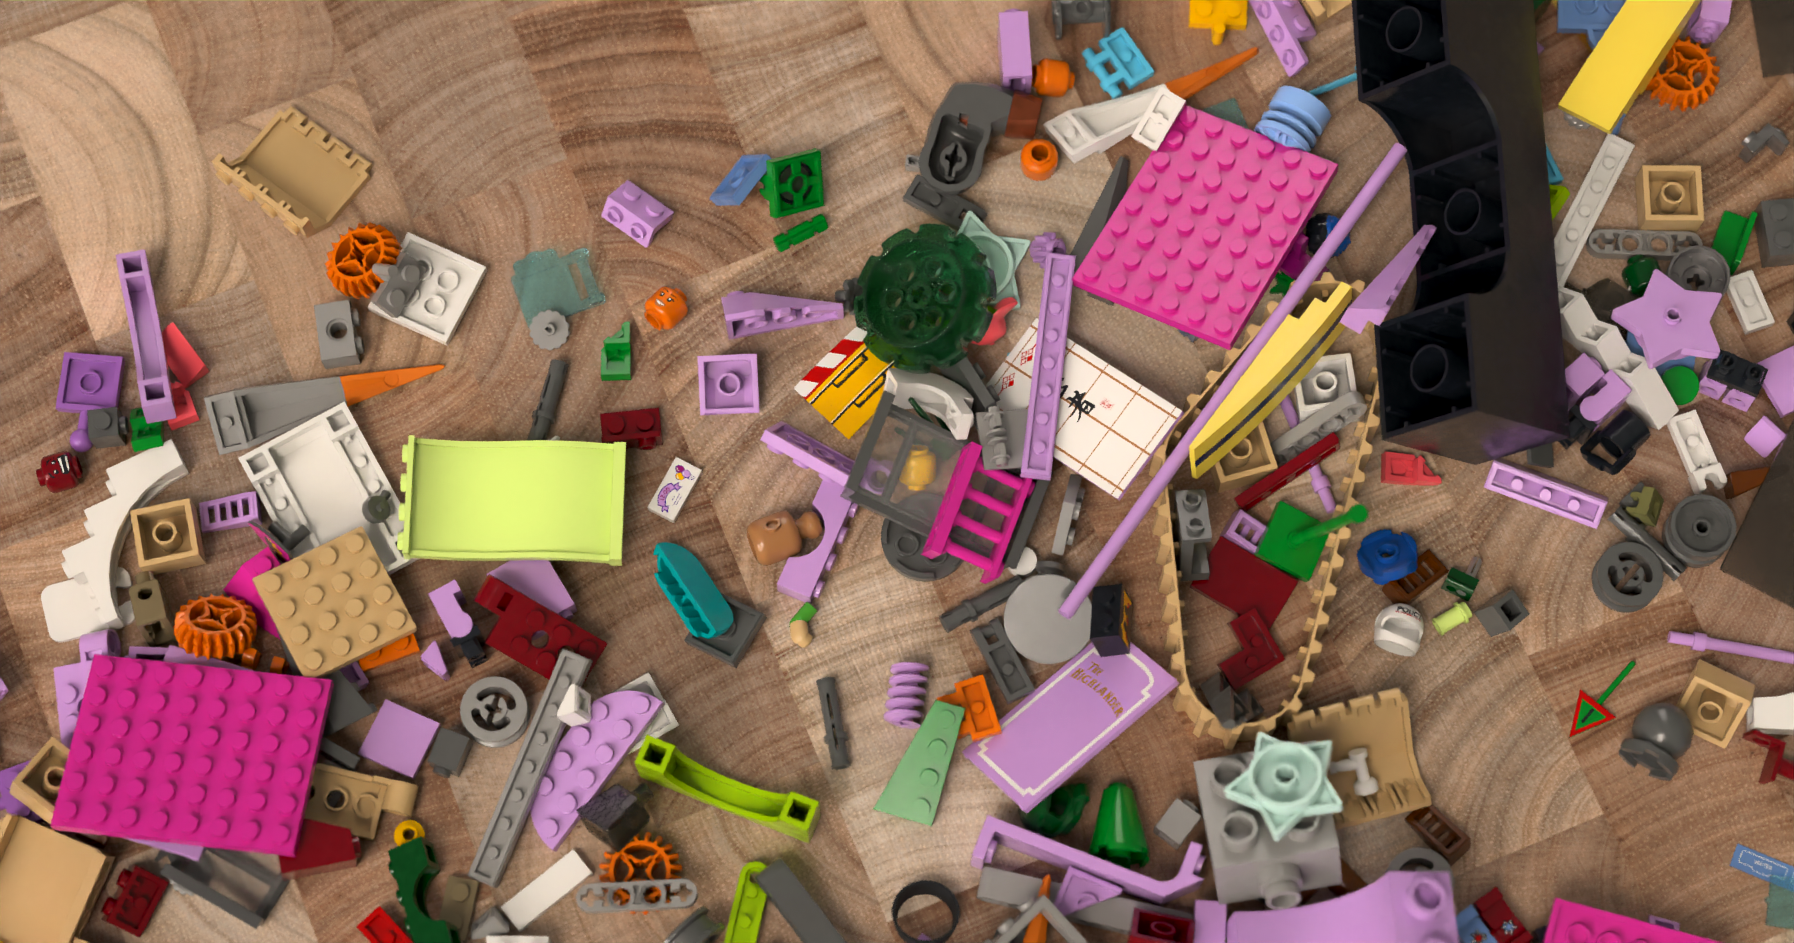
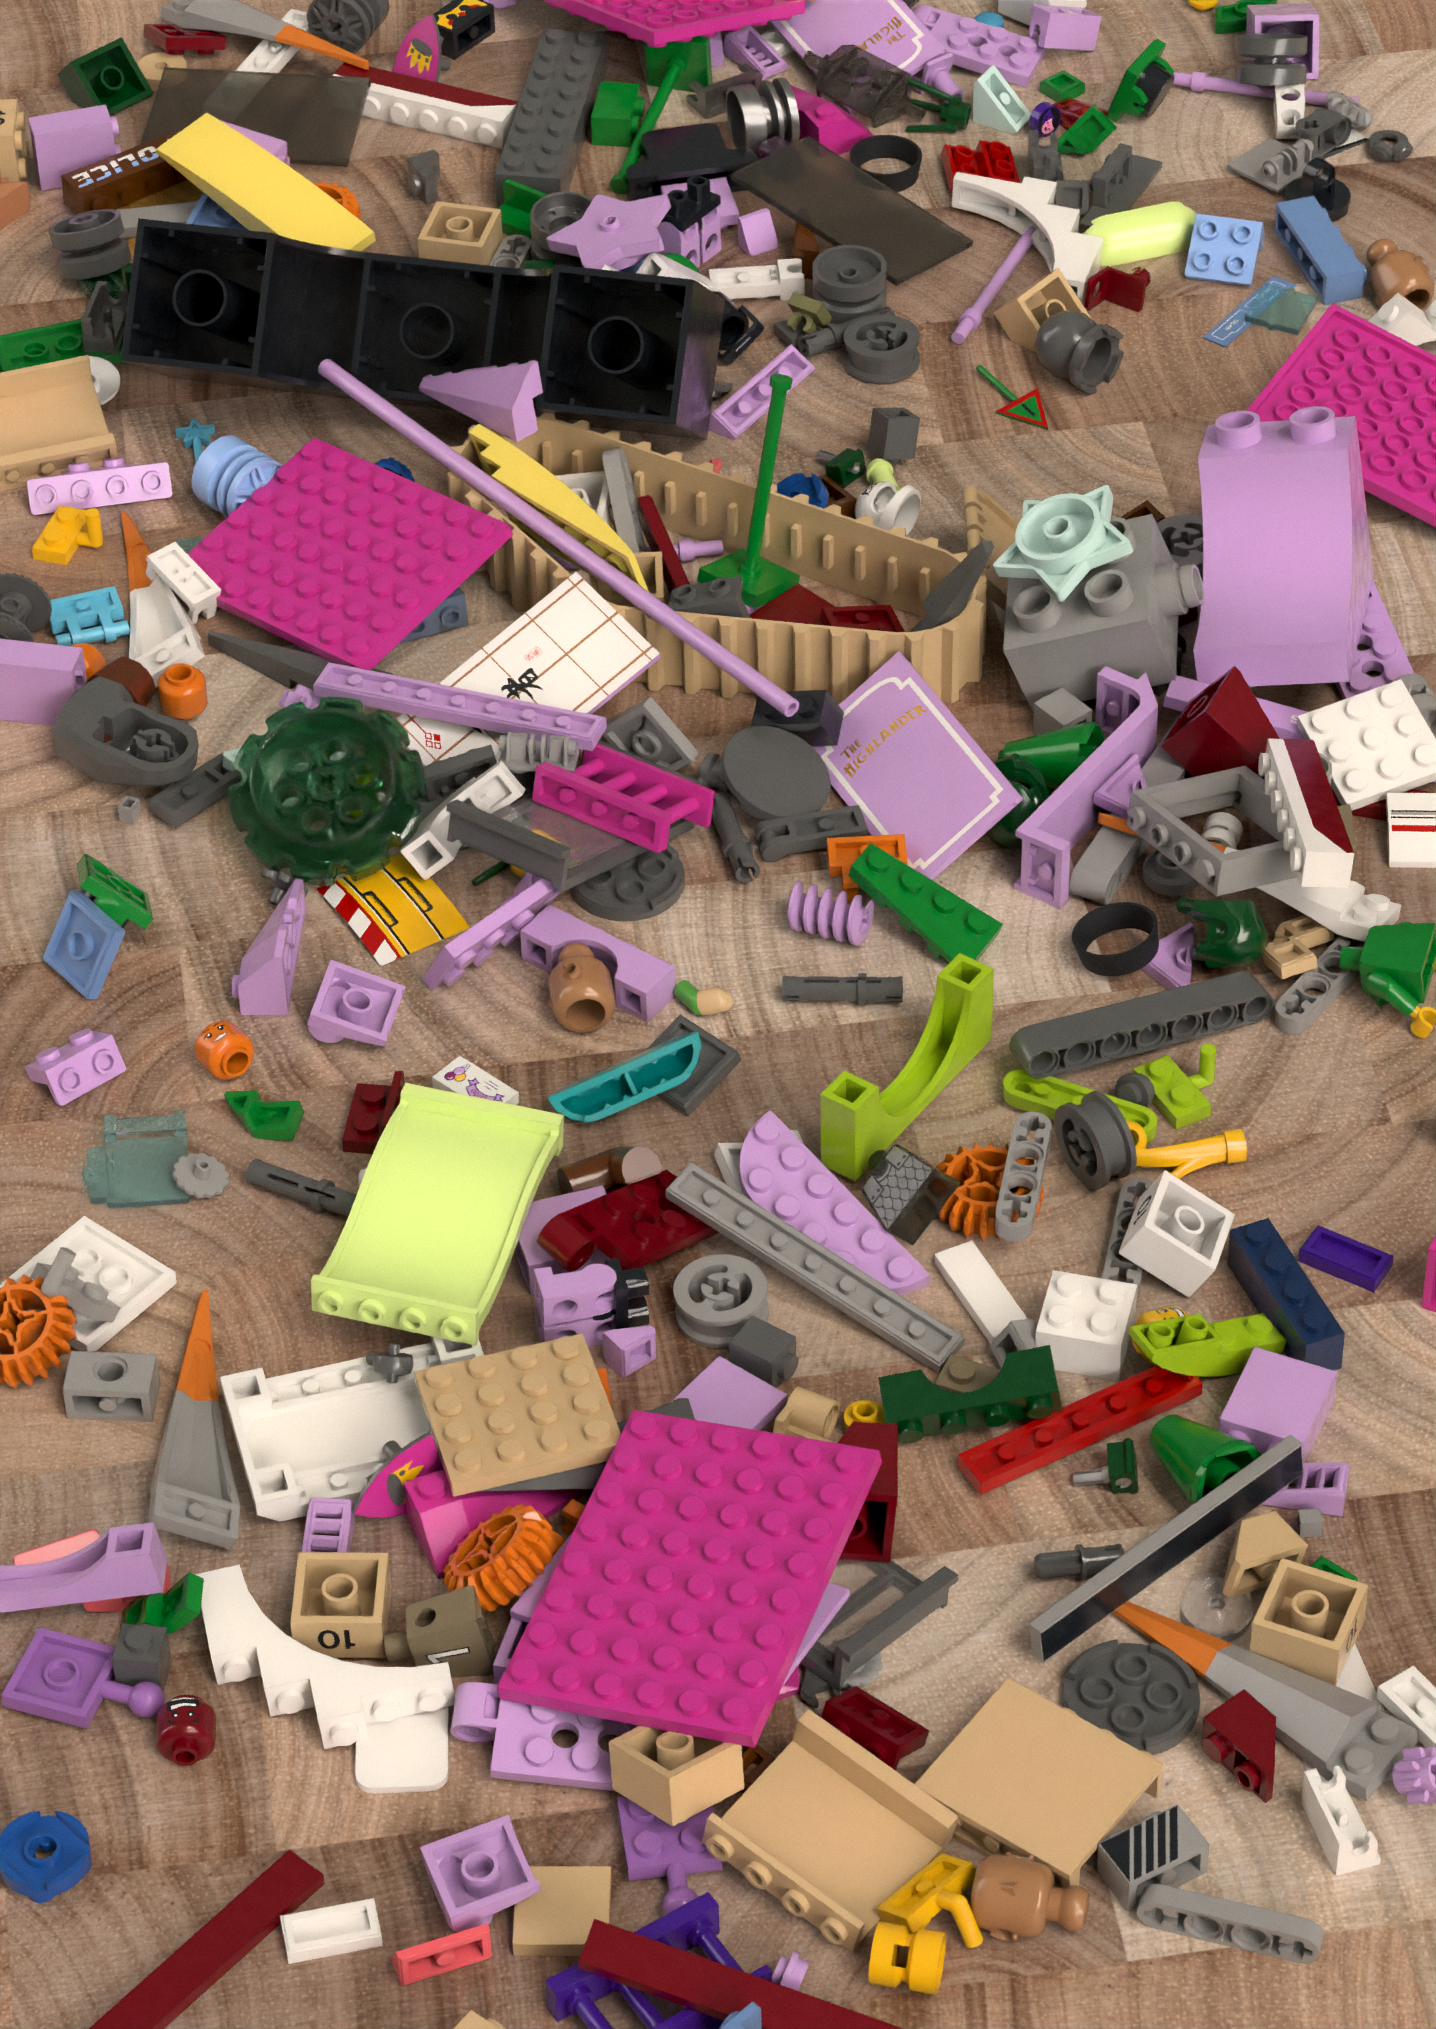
camera: 75 degrees left, 30 degrees down
white slope [557,684,591,726] -> none
green axle [773,214,828,252] -> none
none -> reddish brown brick [557,1146,663,1195]

